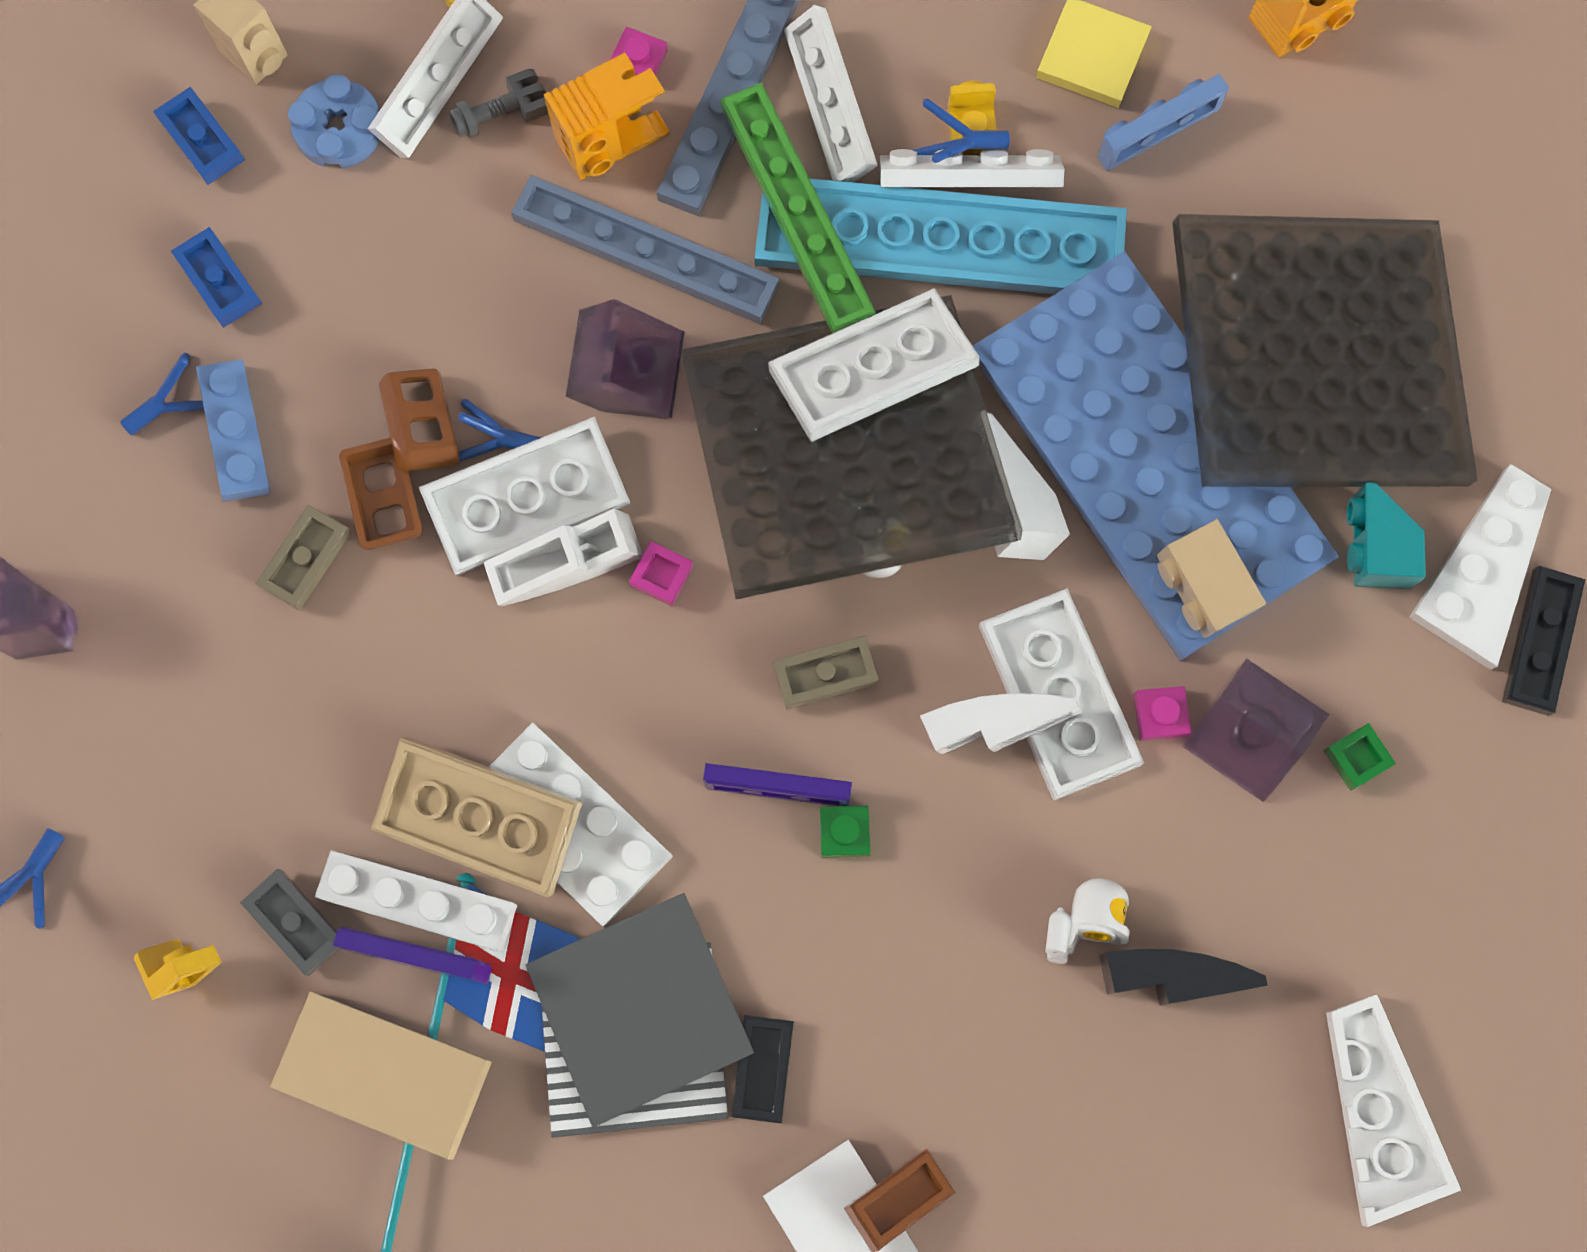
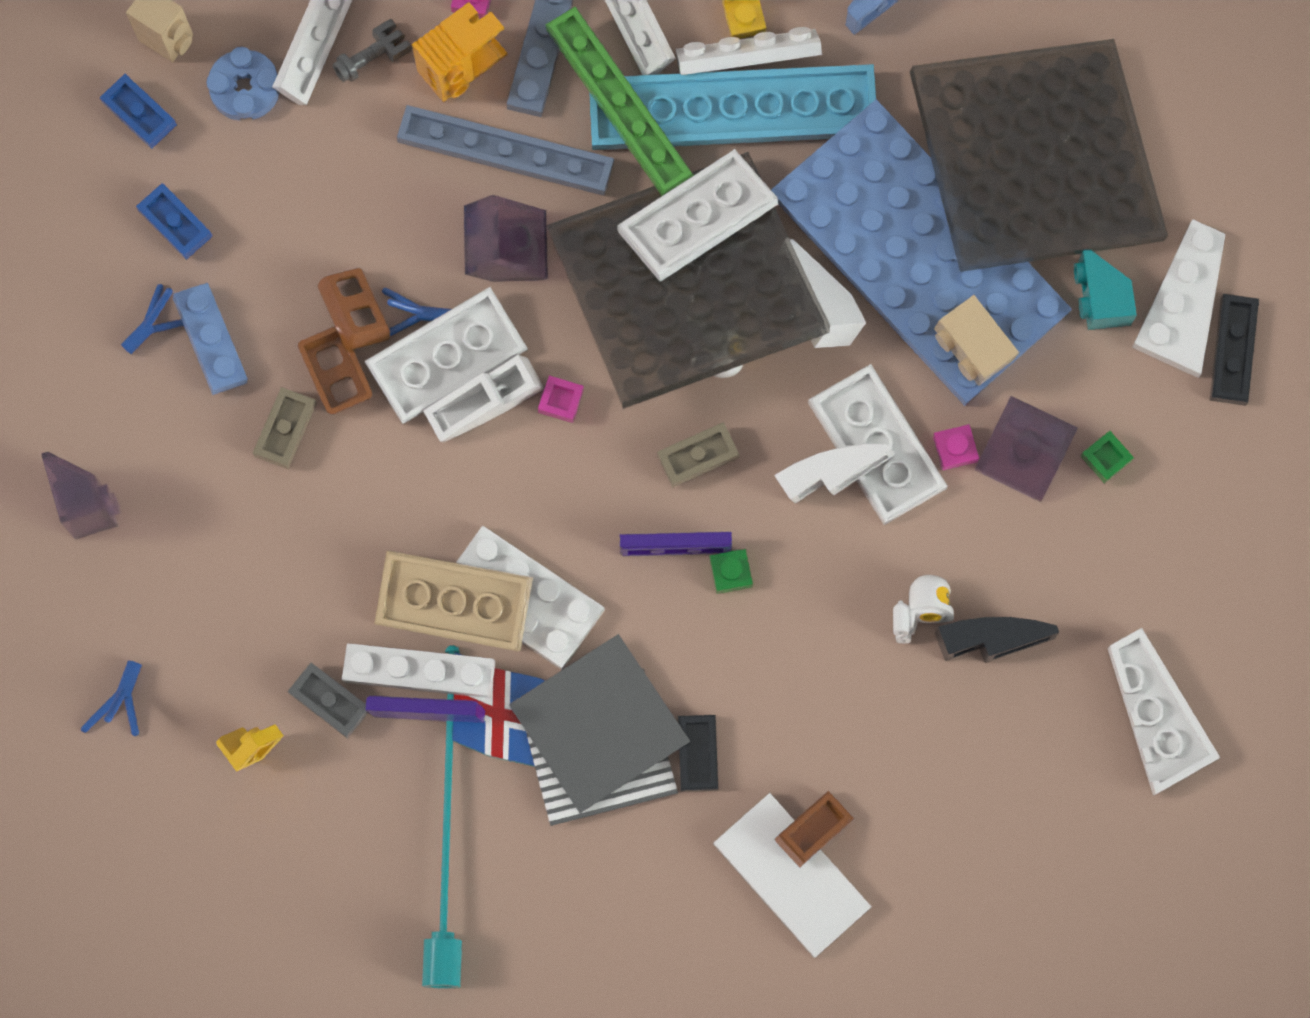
camera: 10 degrees left, 0 degrees up
tan tile [270,991,492,1160] -> none
blue plant [913,99,1010,163] -> none

